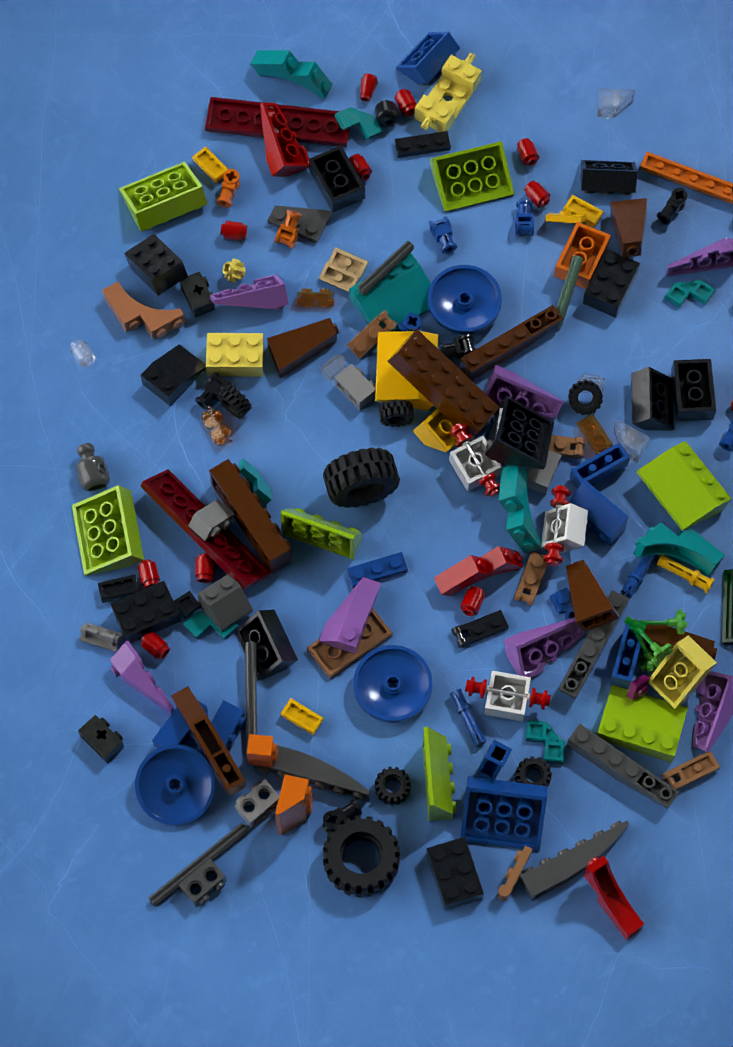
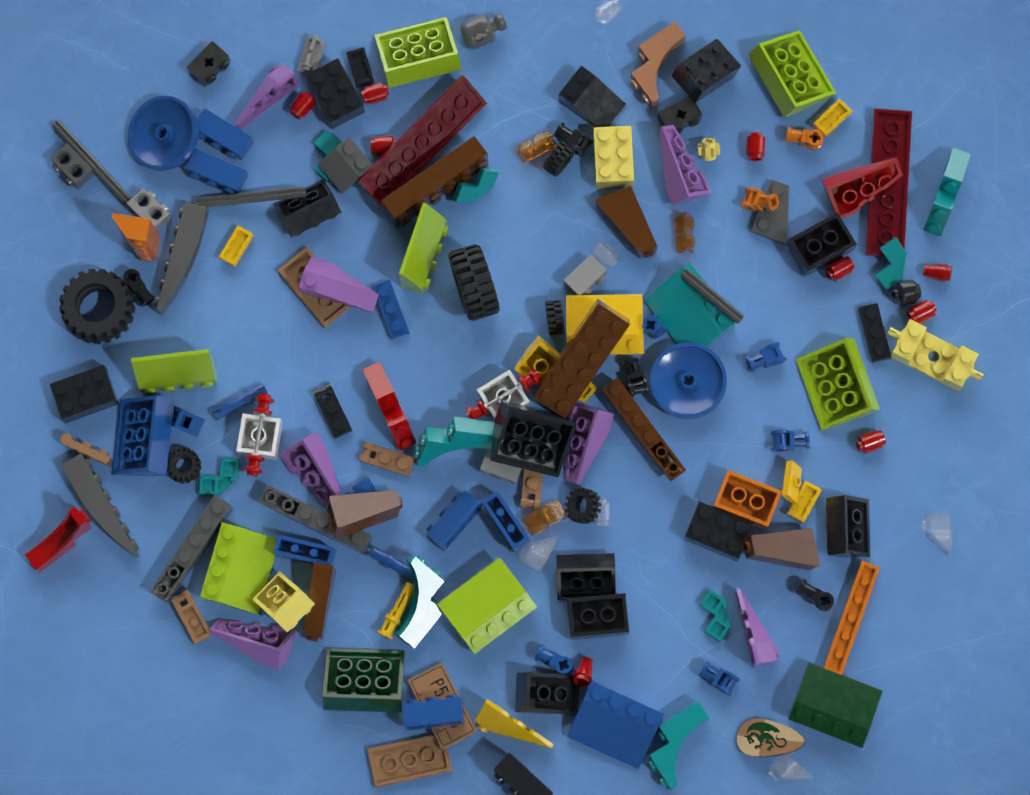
camera: 90 degrees right, 10 degrees up
reddish brown slope [171,686,247,796] -> none
black tile [174,591,201,618] -> none
light grey brick [188,499,235,541] -> none
orange brick [247,734,278,767] -> none
tan slope [319,247,369,292] -> none
medium nougat plate [346,310,397,359] -> none
blue dish [353,645,432,723] -> none
black tyre [375,766,411,806] -> none
blue slope [396,32,460,84] -> none
red brick [460,586,485,616] -> none
red brick [524,180,551,207] -> none
white brick [541,485,588,567] -> none
sand green axle [556,255,583,327] -> none
bright green plant [624,609,687,672] -> none
magenta plate [627,674,650,700] -> none

